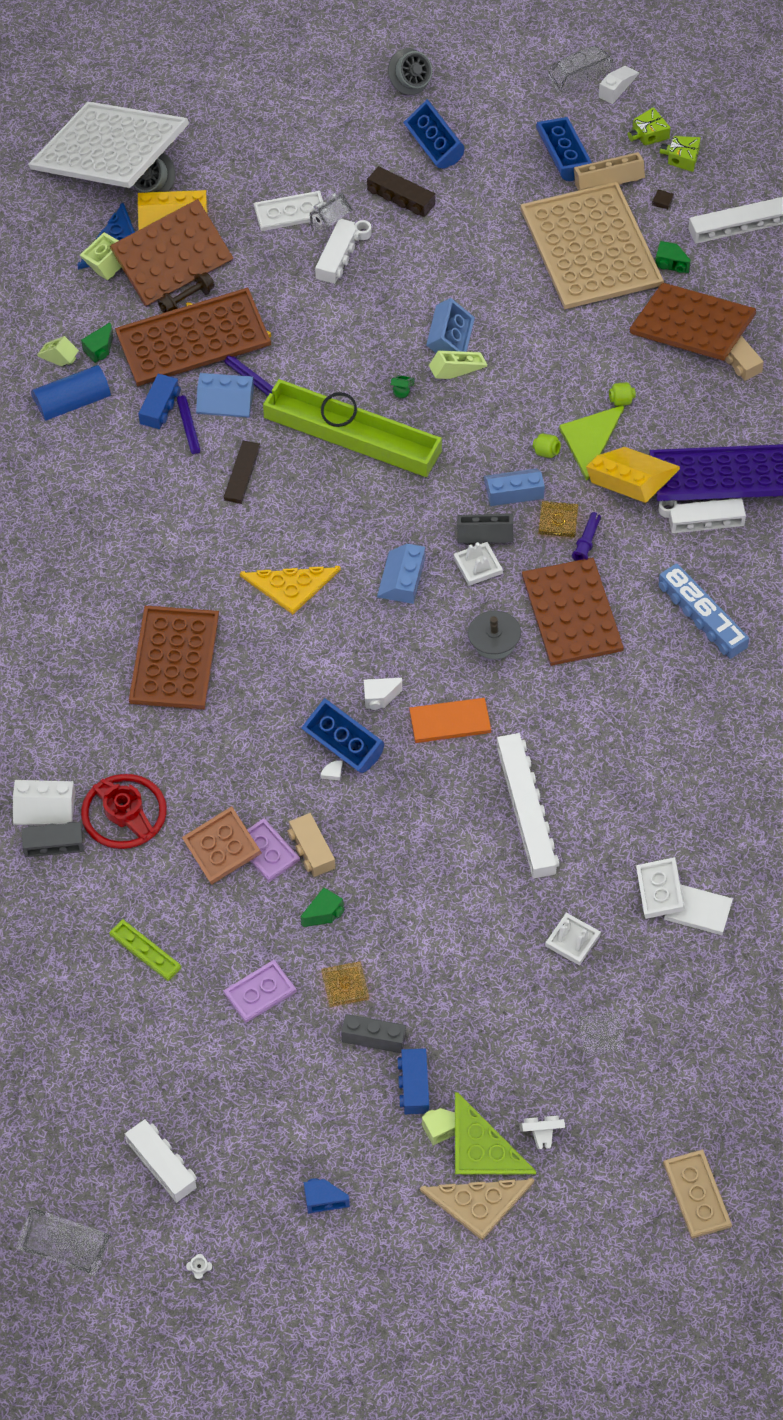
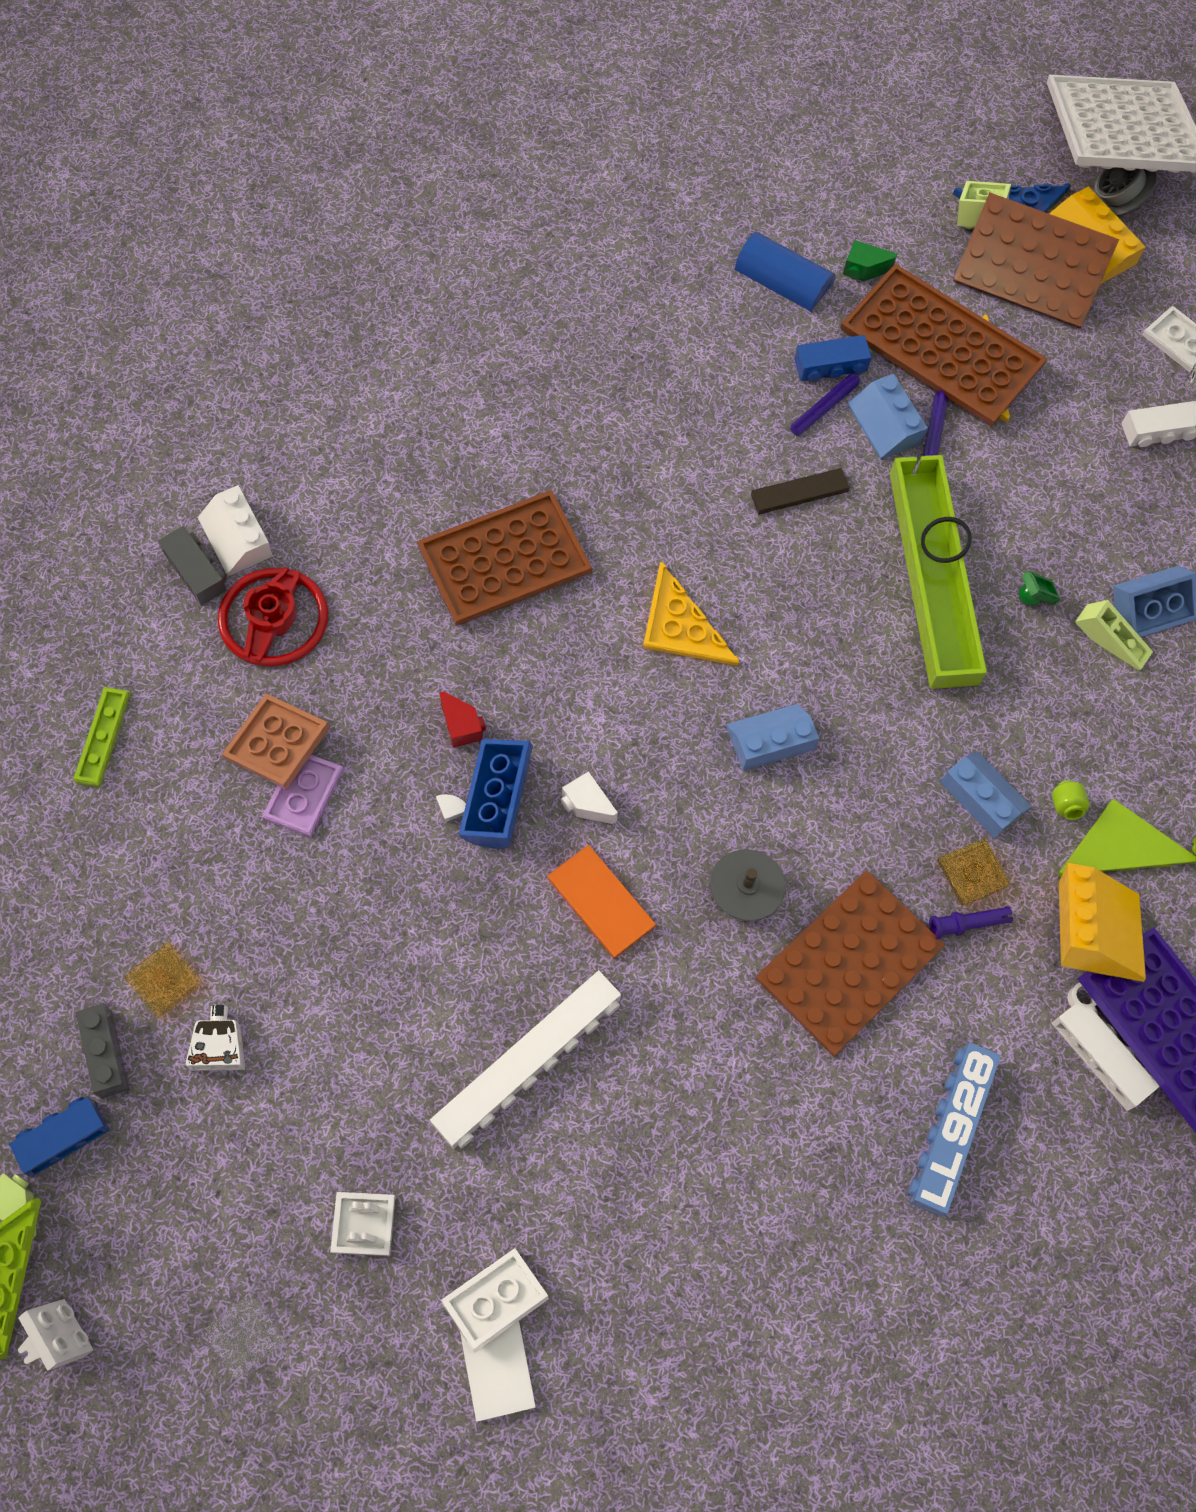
camera: 55 degrees right, 10 degrees up
yellowish green slope [37,336,79,366] -> none
dark brown piece [158,272,215,313] -> none
lavender tile [223,960,297,1023] -> none
tan brick [287,813,335,877] -> none
green slope [301,888,345,927] -> none
white plate [453,542,503,586] -> none
dark grey brick [457,514,513,544] -> none
none -> white torso [186,1005,245,1071]
none -> red slope [439,691,486,748]

